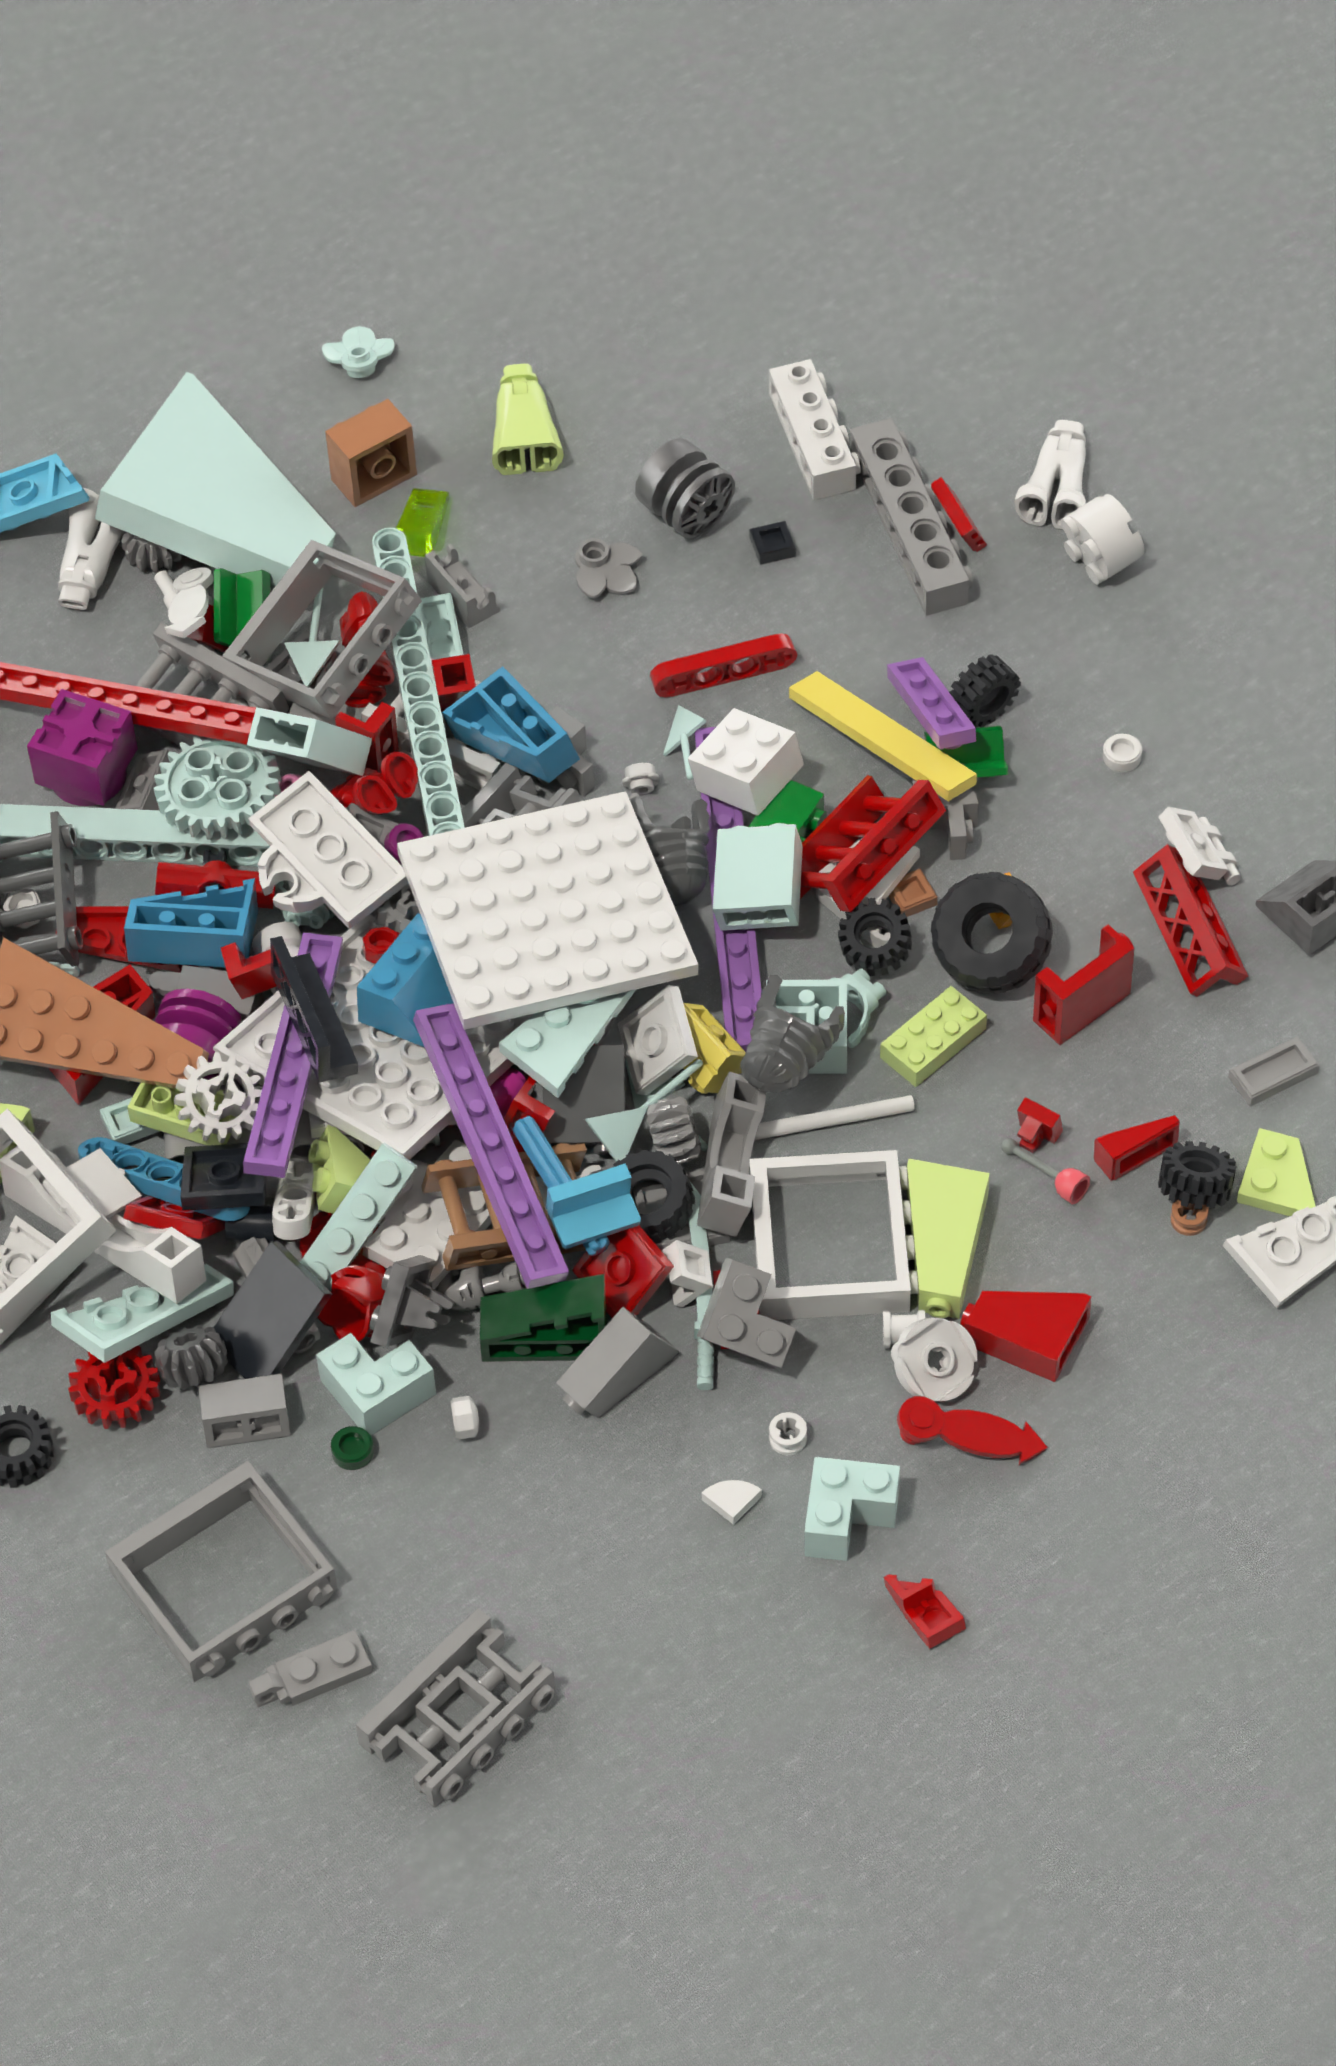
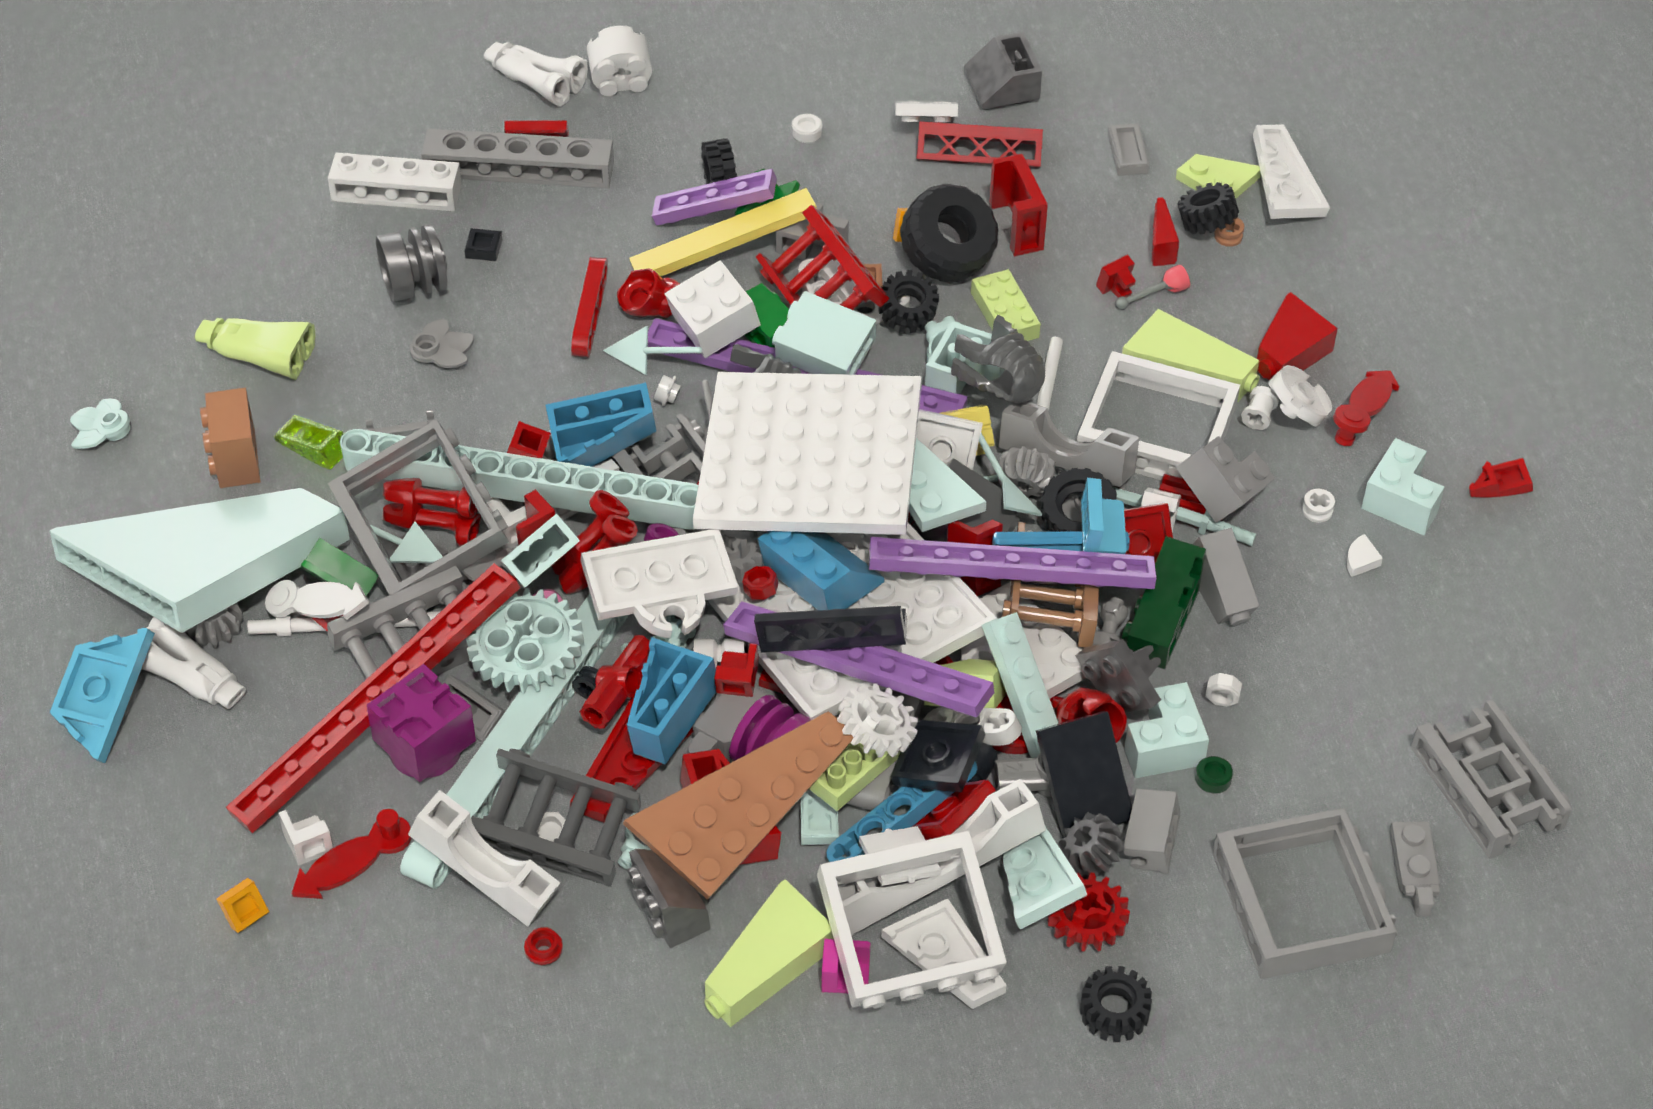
camera: 70 degrees left, 5 degrees down
none -> red hair [617,268,680,318]

